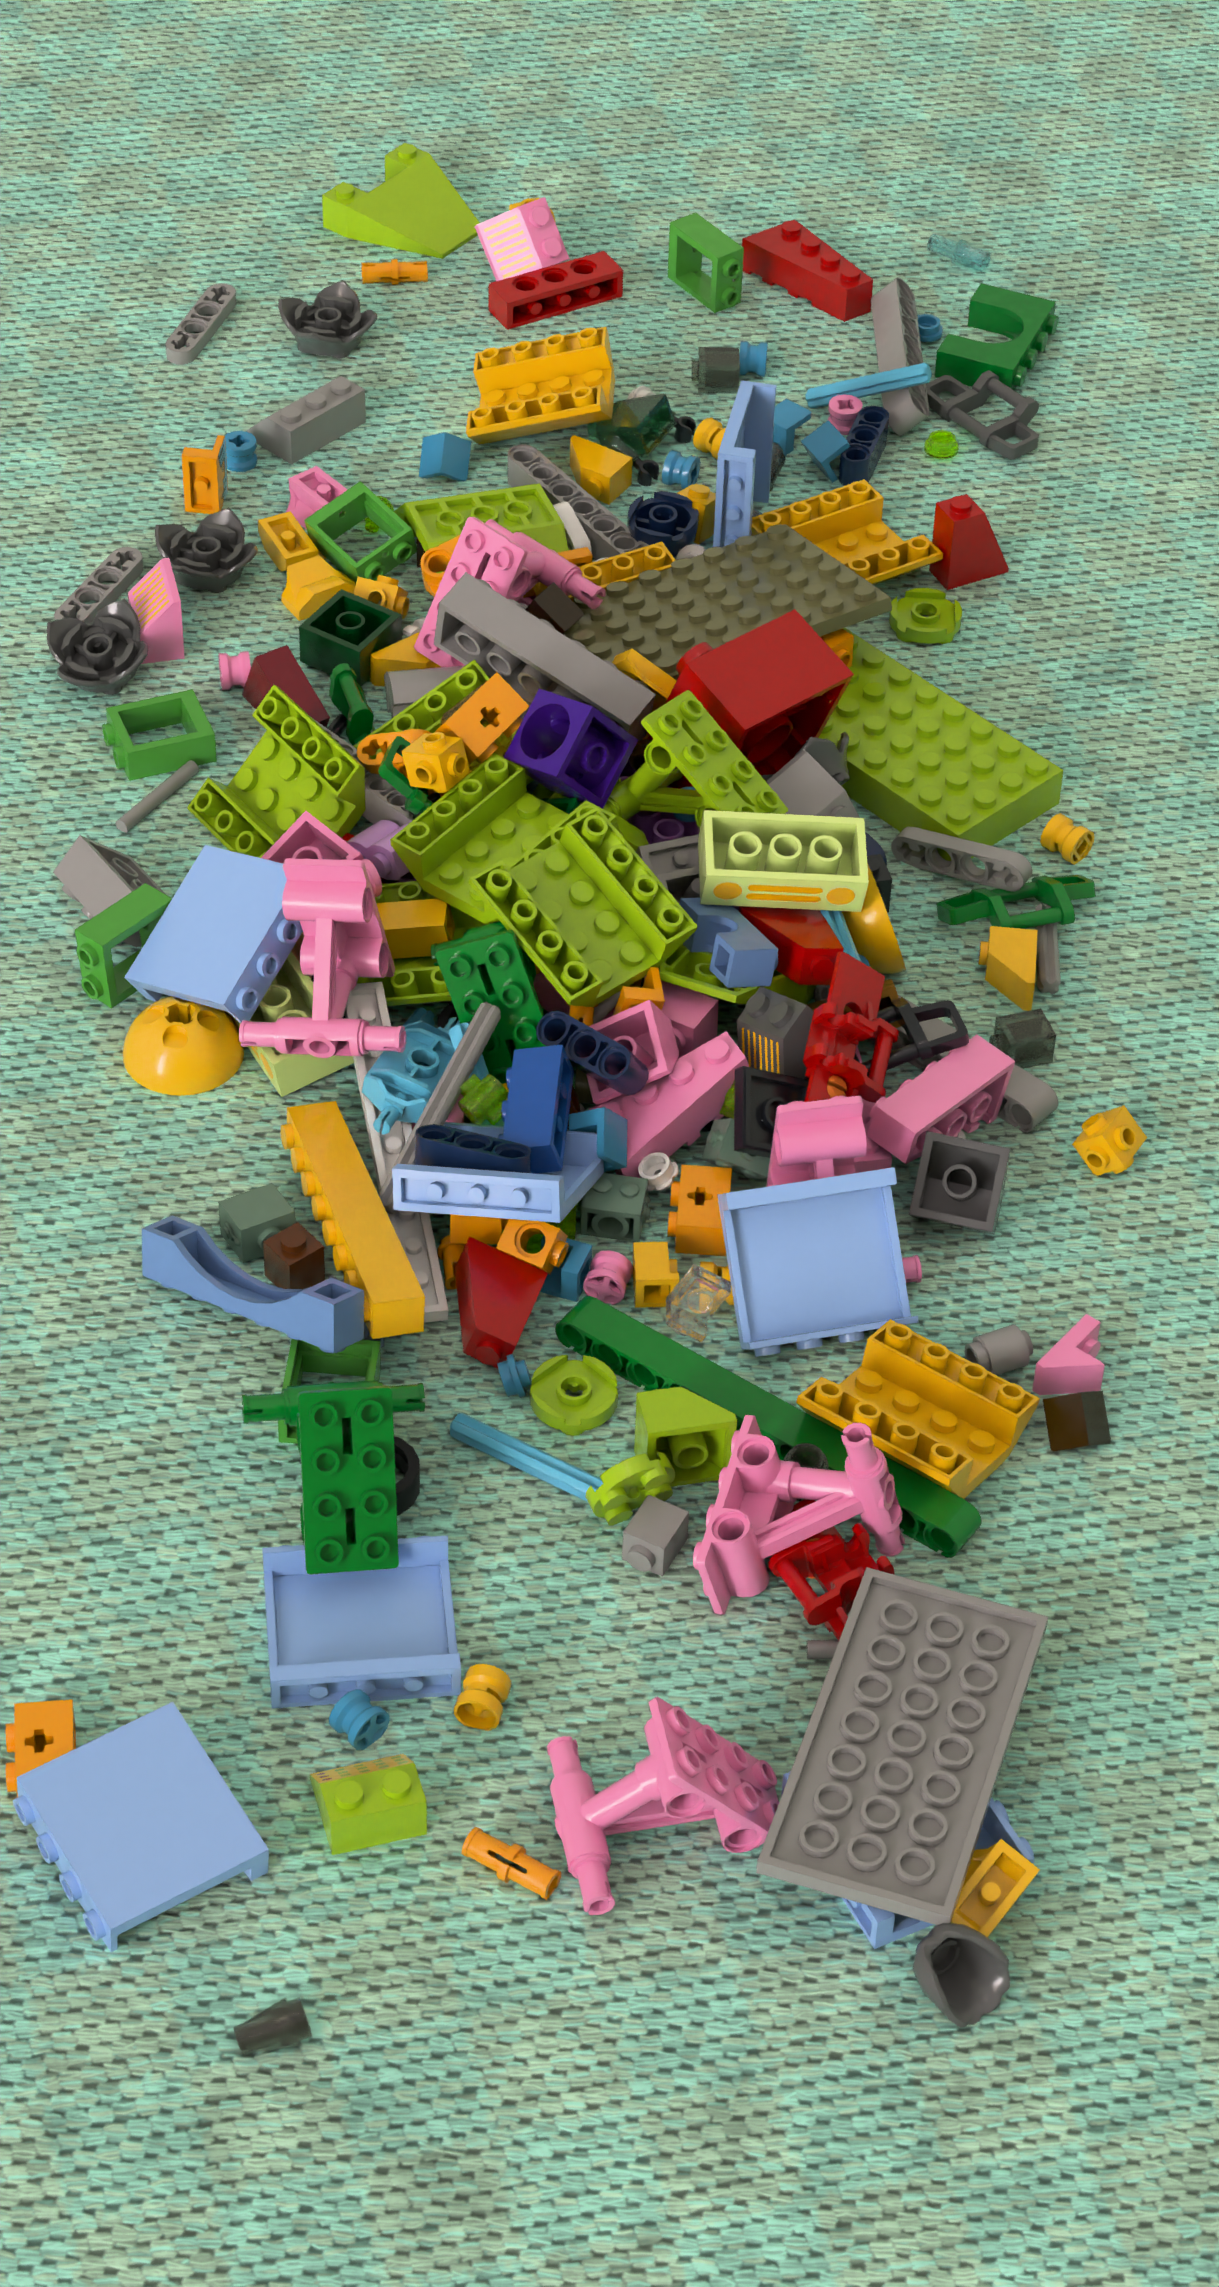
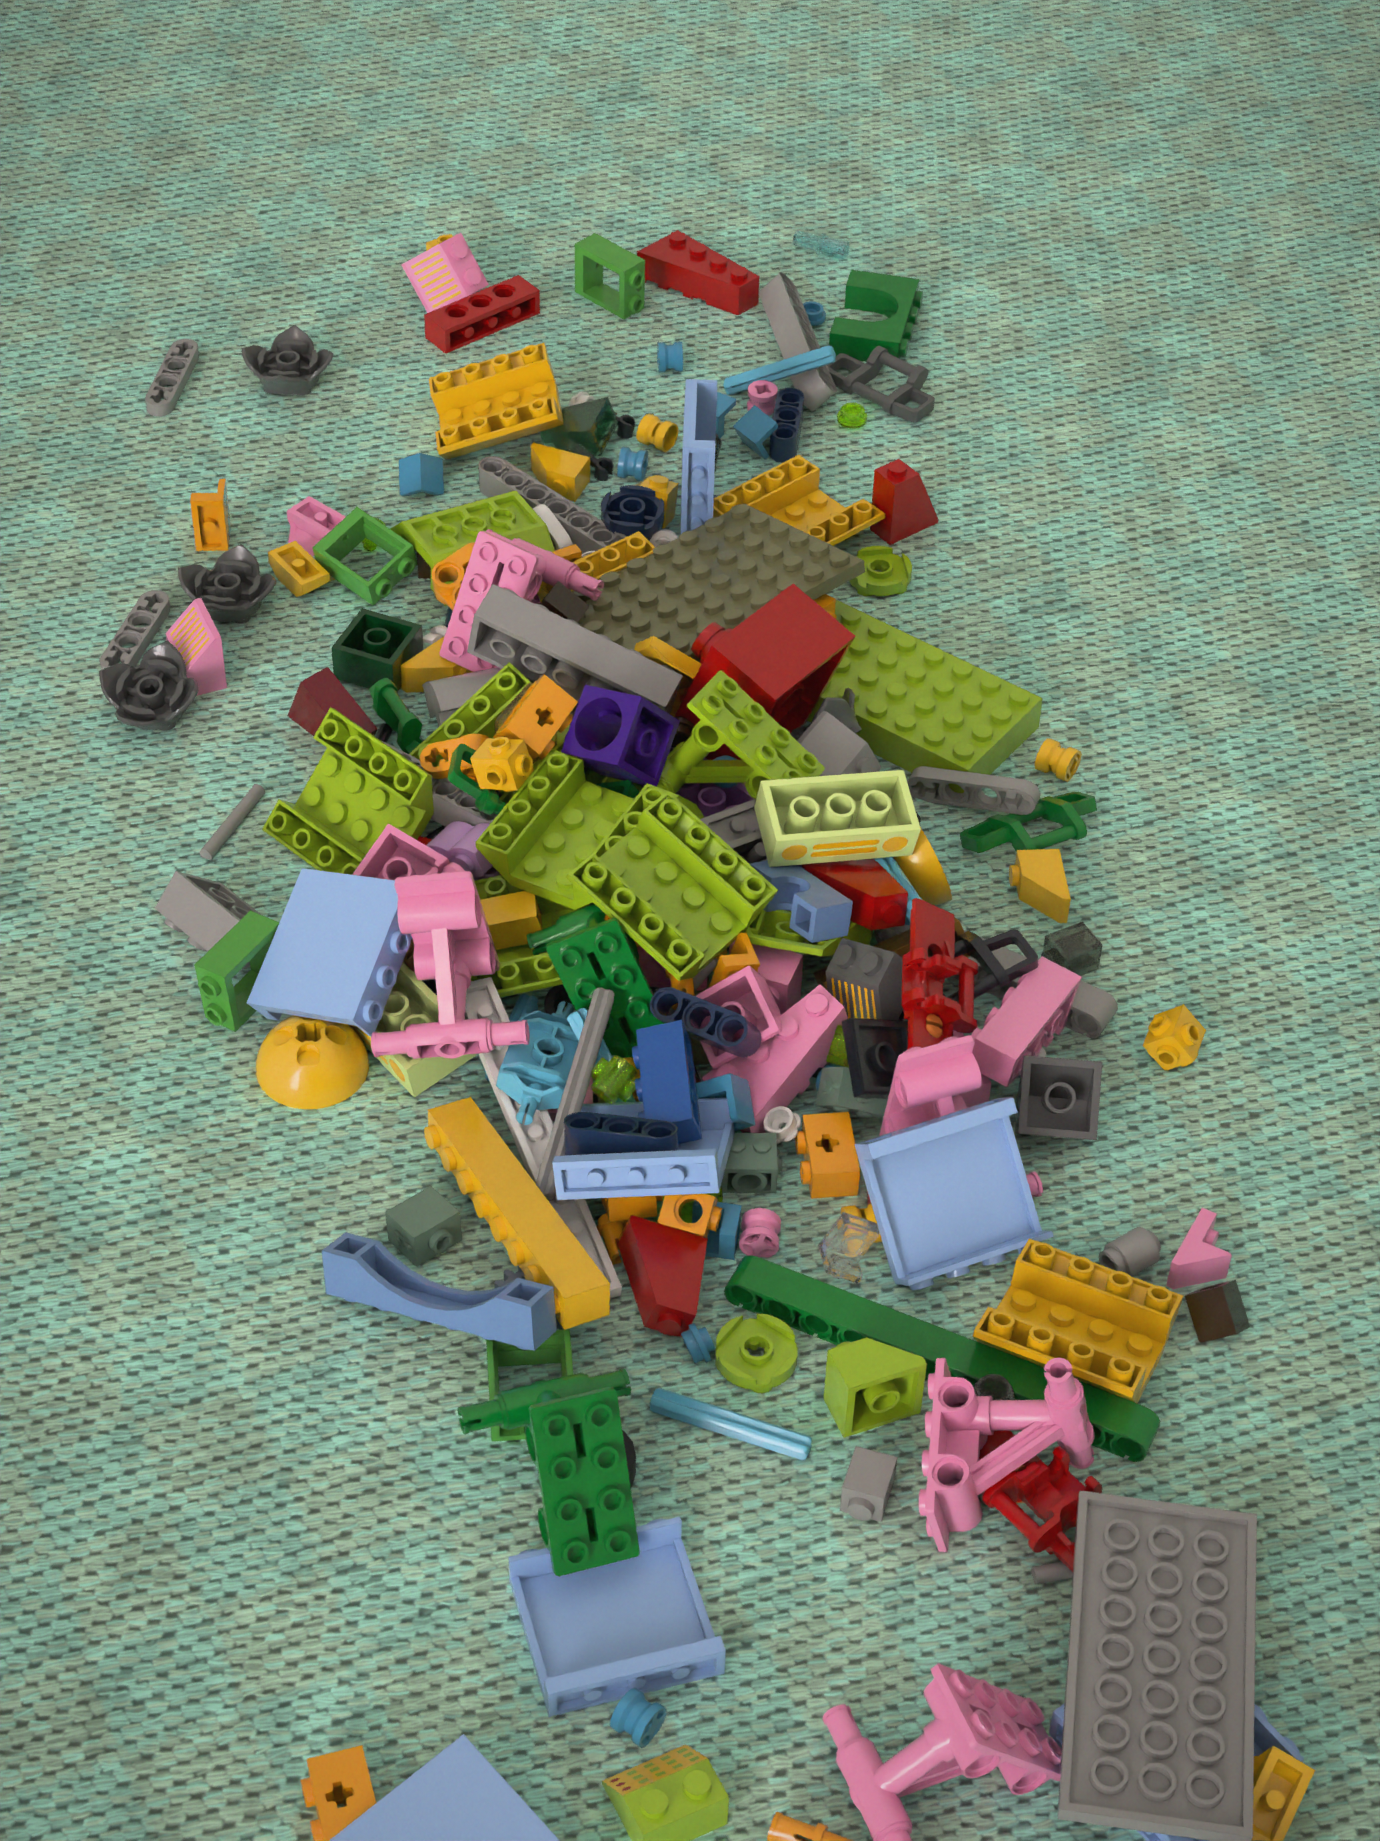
camera: 10 degrees left, 0 degrees up
bright green window [102,689,217,781] -> none
bright pink wheel [218,651,251,690] -> none
dark azure wheel [225,431,257,472] -> none
light grey slope [246,376,366,464] -> none
reddish brown brick [263,1222,325,1289] -> none
yellow slope [281,555,356,621] -> none
lime wedge [322,143,480,259] -> none
yellow brick [353,575,410,619] -> none
light orange pin [361,259,428,285] -> none
yellow wheel [454,1664,511,1731] -> none
lime plate [586,1452,676,1526] -> none
yellow brick [632,1241,679,1308] -> none
clear smoke brick [691,347,740,393] -> none
light grey axle [1034,903,1061,994] -> none

